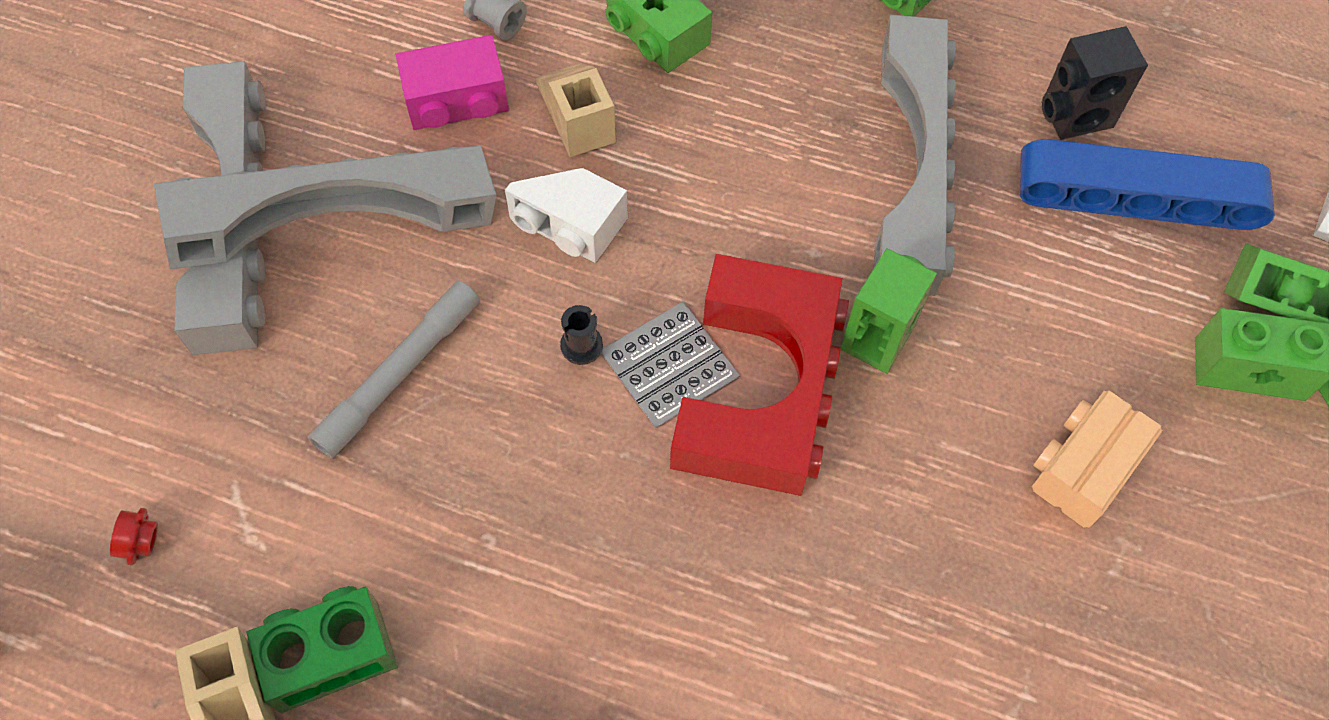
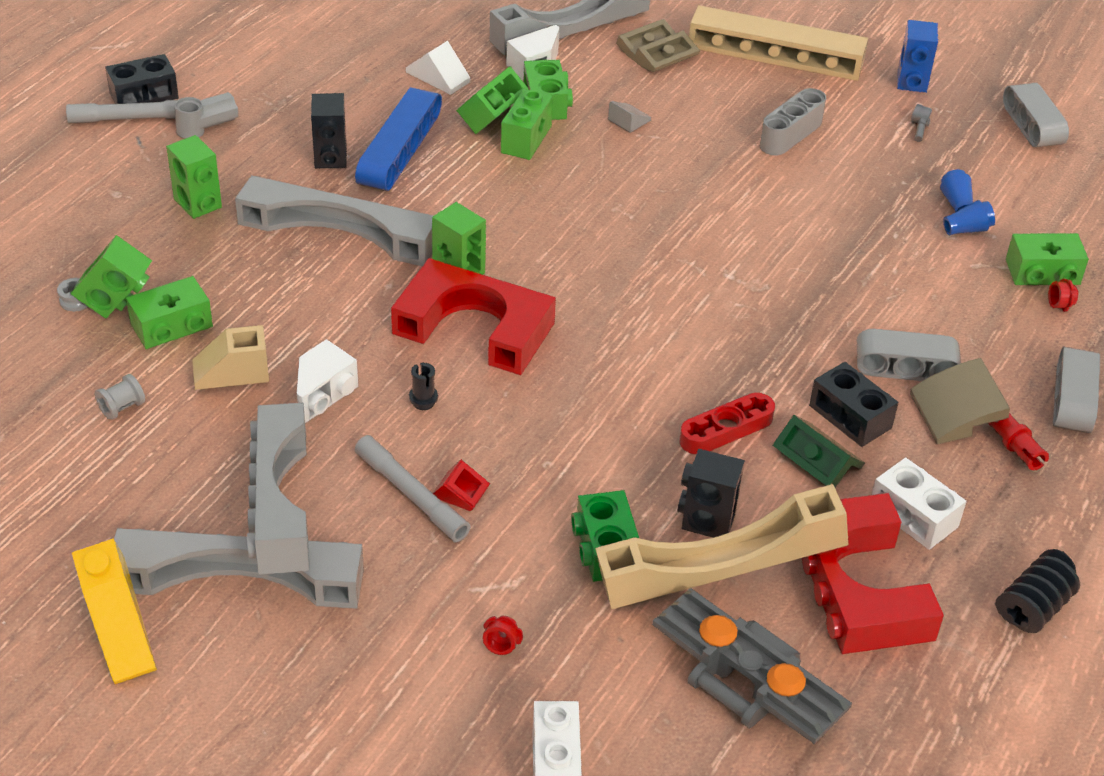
camera: 80 degrees left, 20 degrees down
dark pink brick [395,35,509,130] -> none
light grey sticker [601,302,740,428] -> none
light nougat brick [1032,391,1163,528] -> none
none -> yellow slope [72,538,157,685]
none -> red slope [433,459,491,511]

